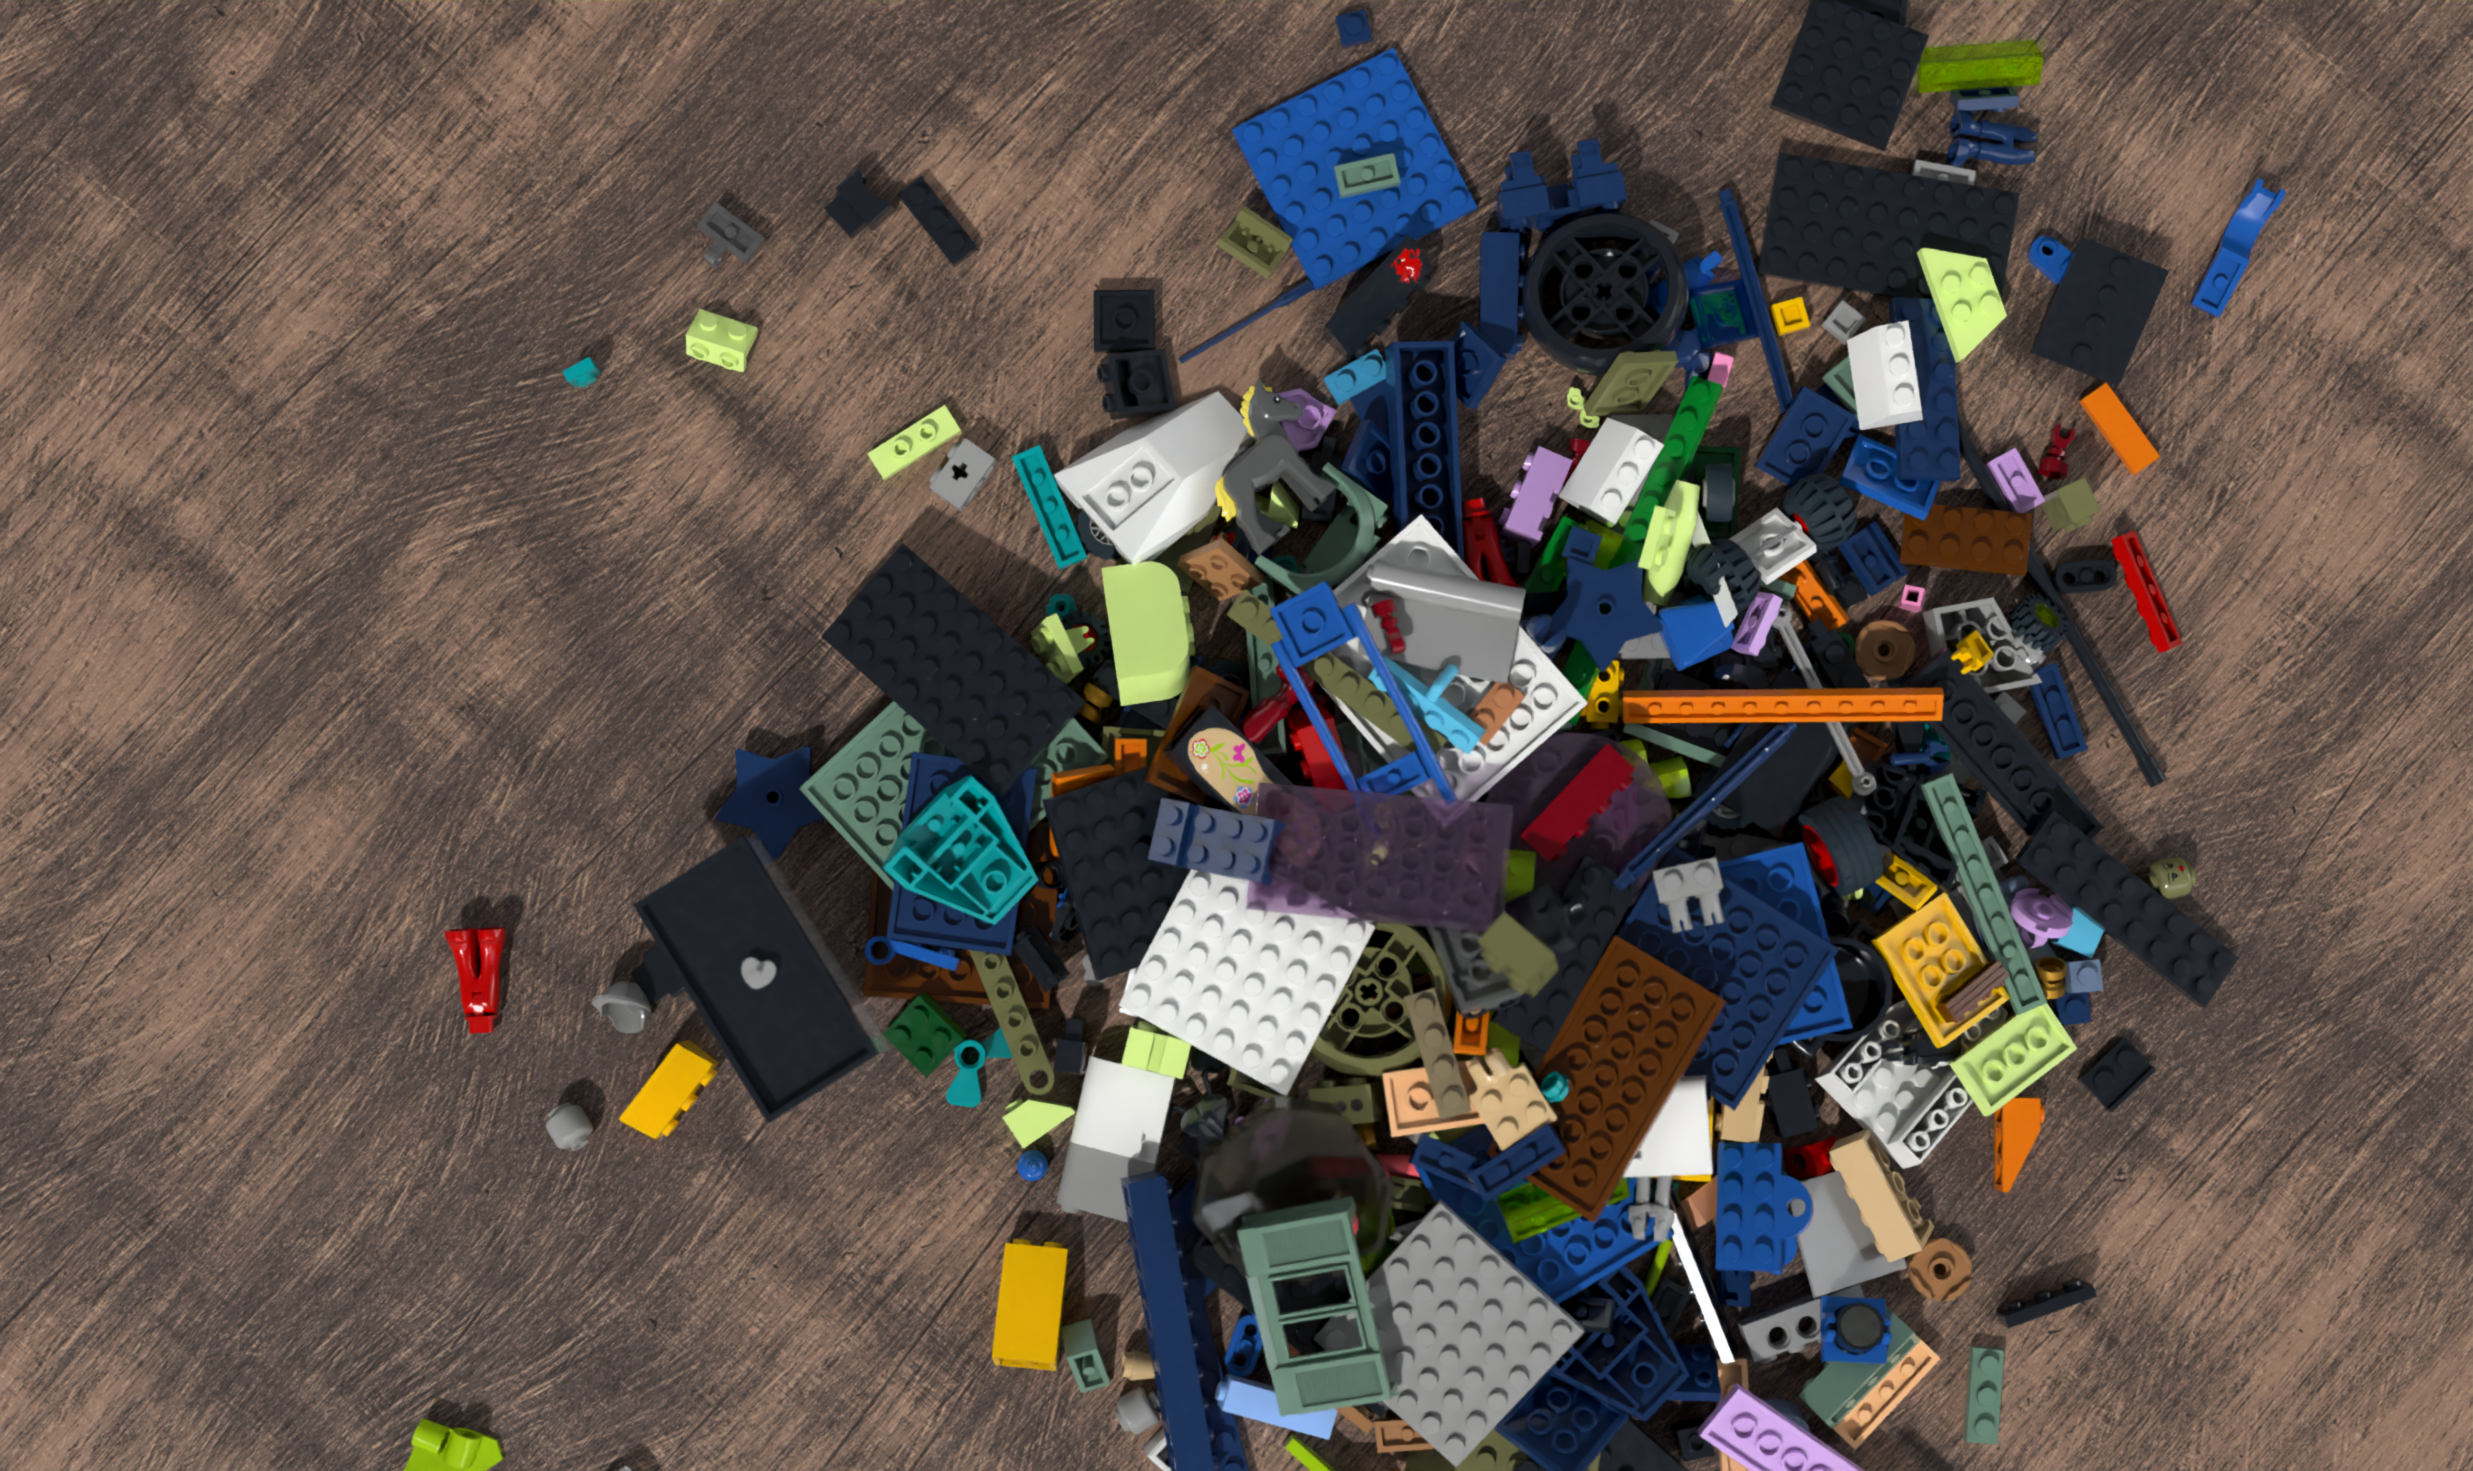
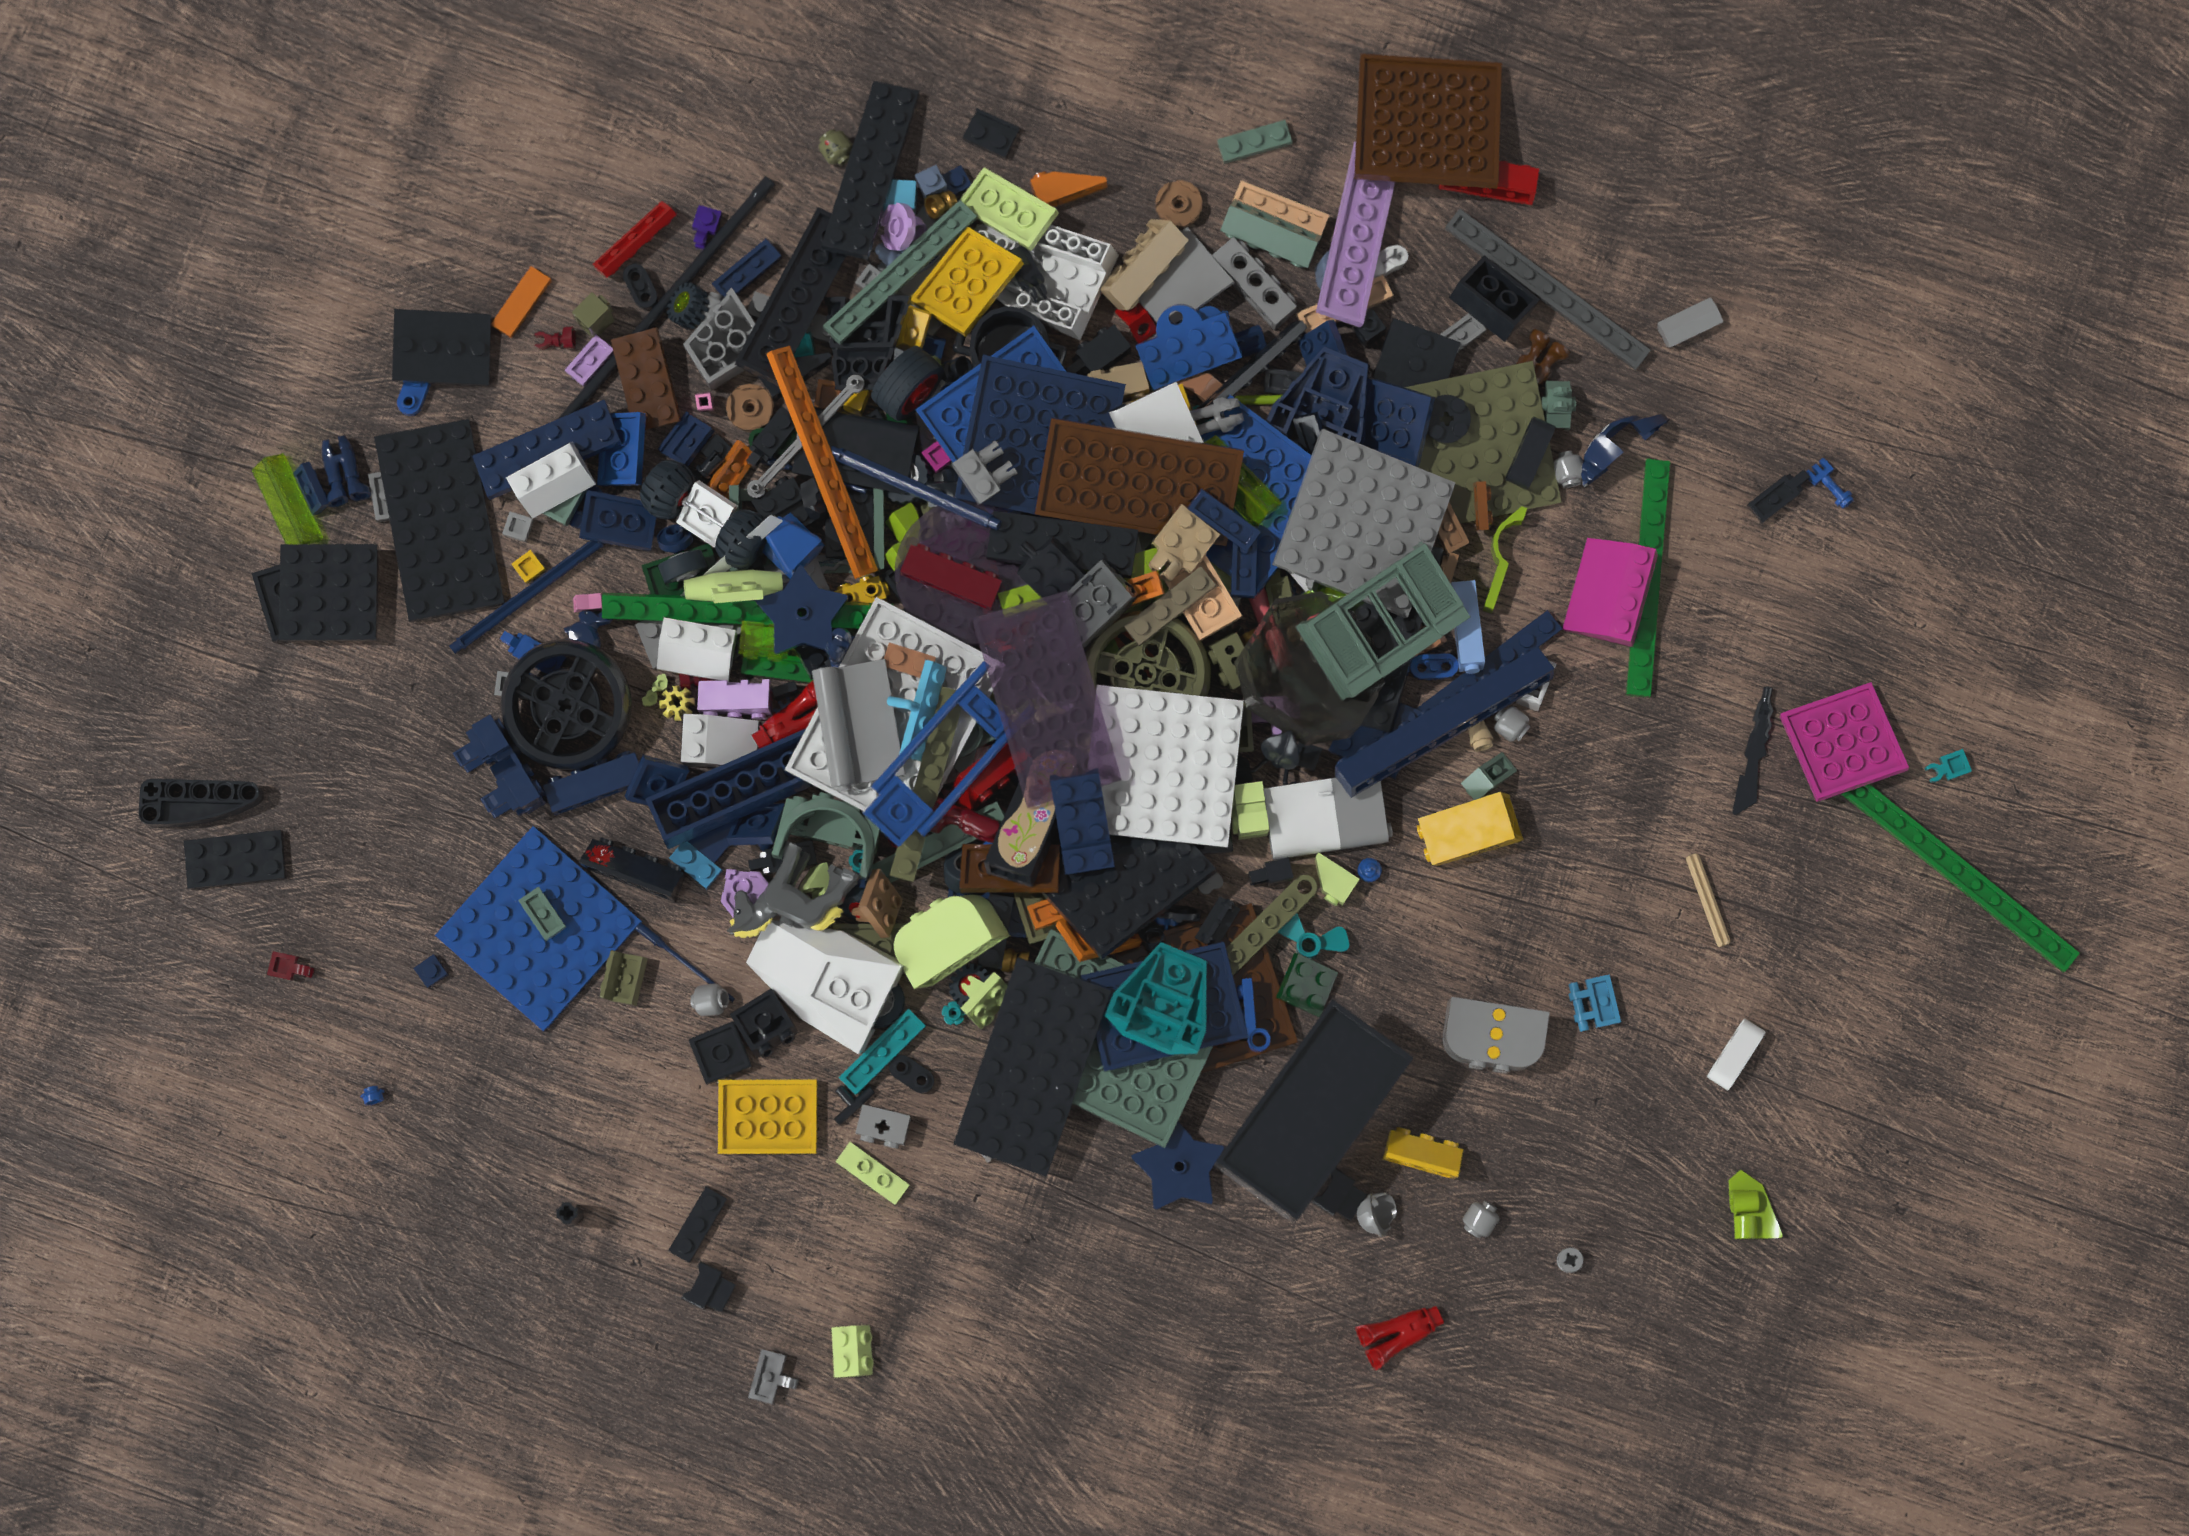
camera: 110 degrees left, 5 degrees down
teal plate [562,357,602,388] -> none
light grey piece [741,957,776,989] -> none
dark red piece [1370,598,1406,655] -> none
olive piece [1478,912,1559,998] -> none
teal plate [1540,1072,1569,1102] -> none
dark blue plate [1561,526,1602,566] -> none
olive plate [1583,350,1678,416] -> none
tile [1689,279,1759,350] -> none
lavender plate [1730,592,1783,656] -> none
piece [1820,1296,1892,1365] -> none
dark blue bar [1890,739,1951,775] -> none
yellowish green wing [1917,248,2007,363] -> none
reddish brown piece [1935,960,2009,1023] -> none
yellow plate [1951,630,1994,674] -> none
black plate [1996,1278,2097,1328] -> none
blue piece [2189,178,2286,318] -> none
none -> black axle [556,1202,584,1226]
none -> dark blue plate [657,524,693,554]
none -> light yellow piece [659,685,695,721]
none -> white slope [681,714,759,768]
none -> light grey head [691,983,729,1017]
none -> dark purple plate [692,205,722,250]
none -> yellow plate [718,1079,817,1154]
none -> black piece [834,1085,875,1125]
none -> black plate [889,1055,934,1094]
none -> dark pink plate [922,441,952,473]
none -> light grey brick [1442,997,1550,1074]
none -> light grey wheel [1556,1248,1583,1273]
none -> dark azure plate [1568,974,1621,1032]

